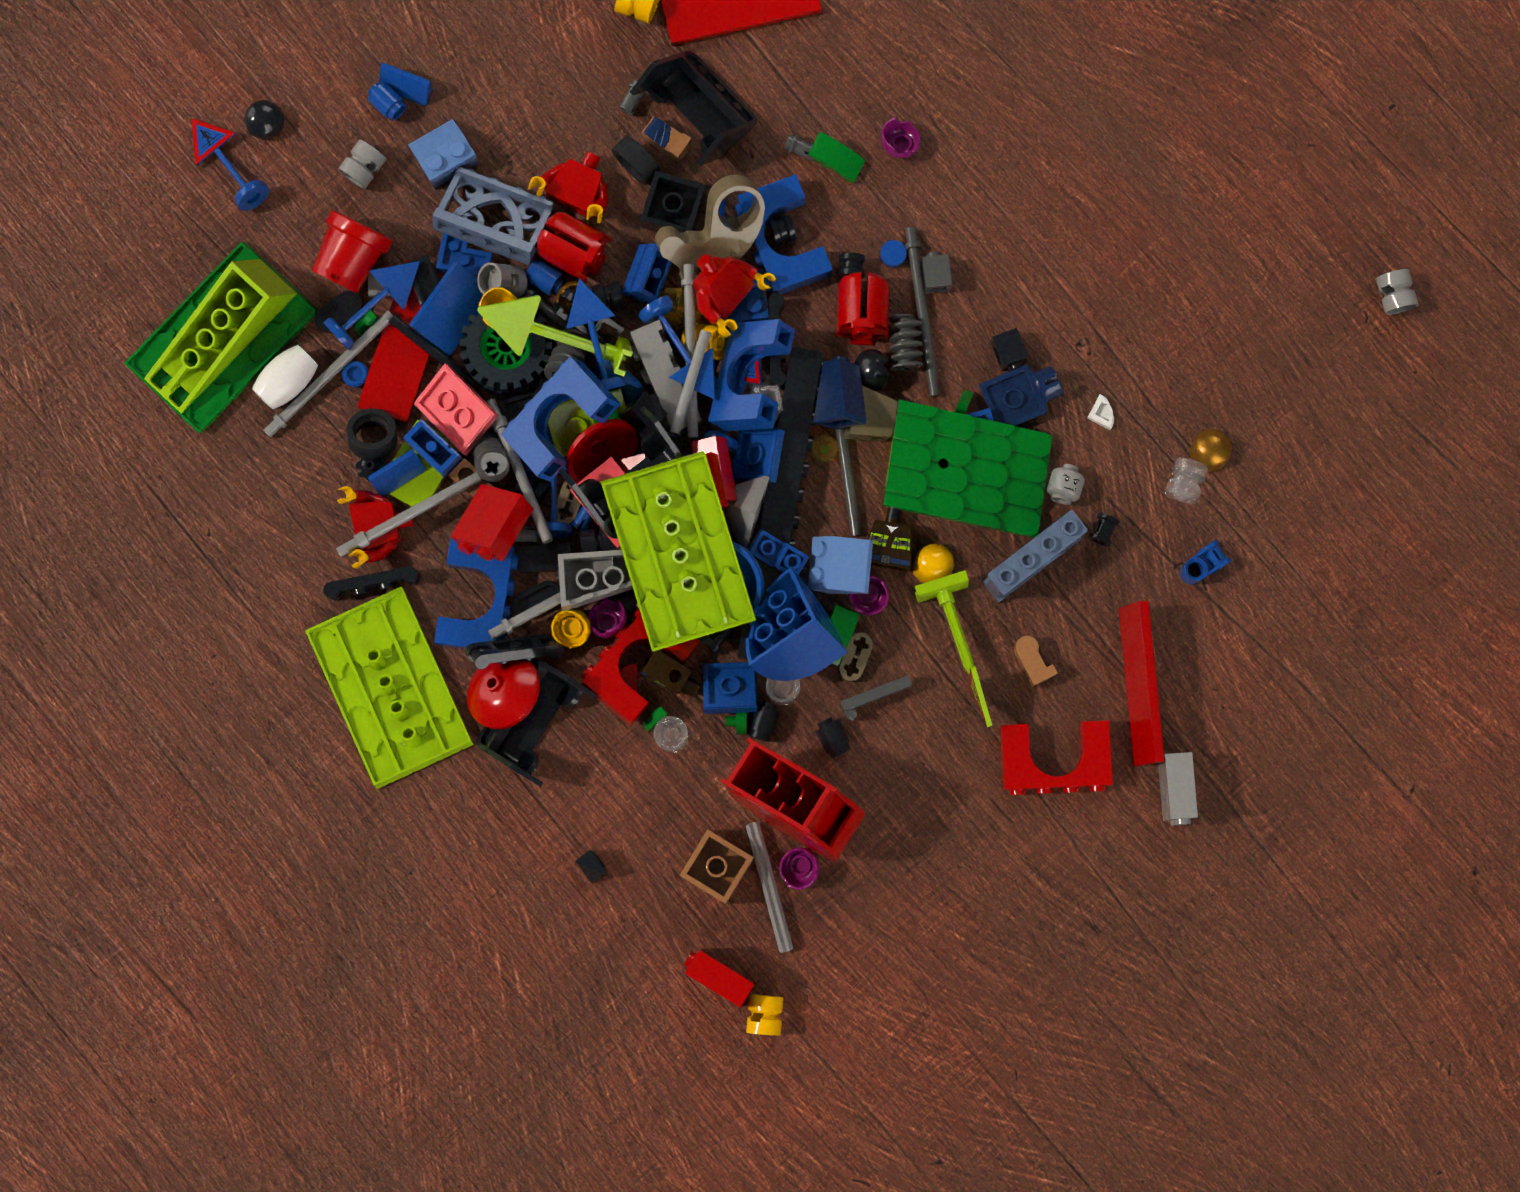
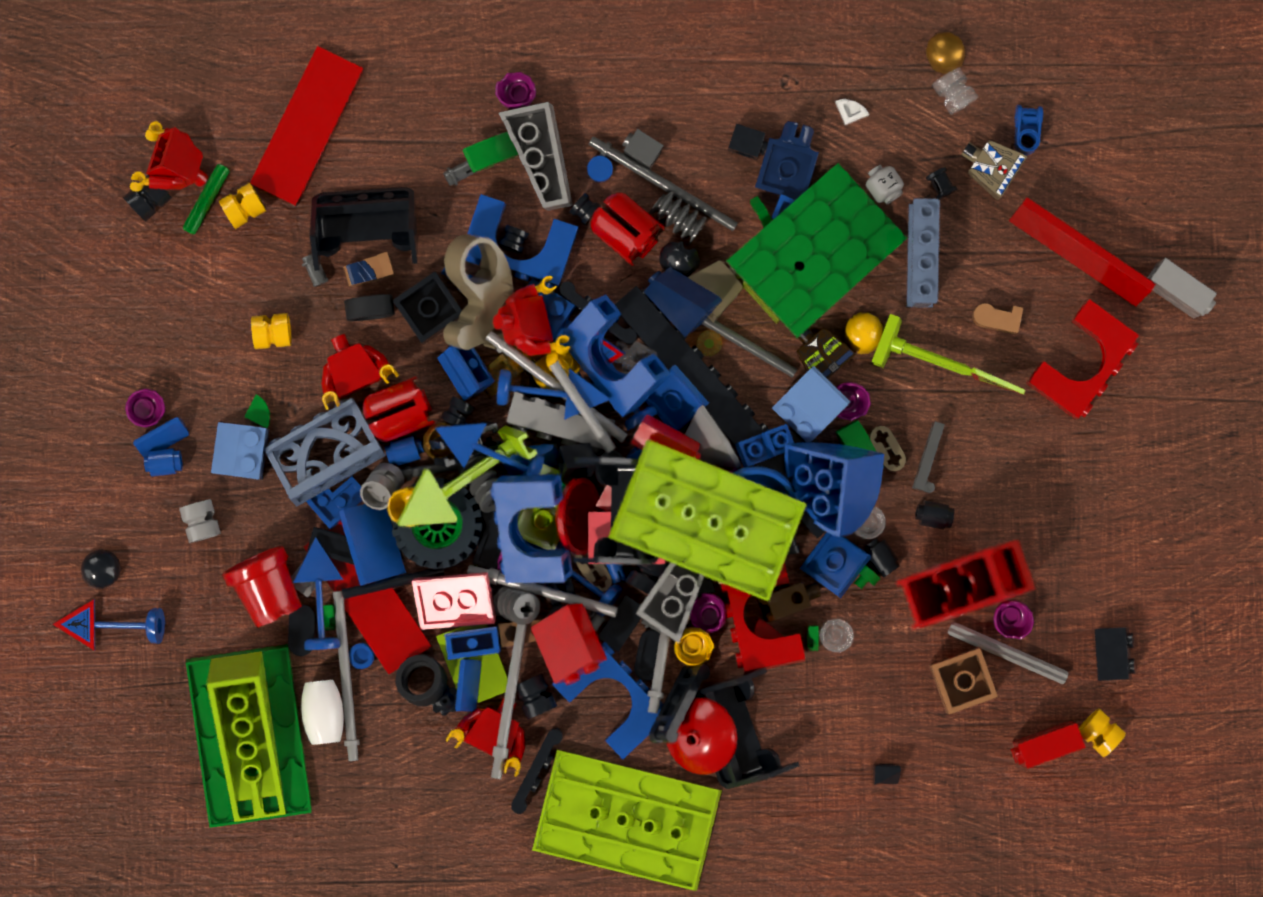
camera: 55 degrees left, 5 degrees up
none -> magenta hair [125,388,165,428]
none -> green tile [244,394,271,429]
none -> yellow wheel [251,313,292,349]
none -> light grey wedge [499,102,573,211]
none -> black wheel [516,673,557,720]
none -> torso [961,140,1027,200]
none -> black brick [1095,627,1136,681]

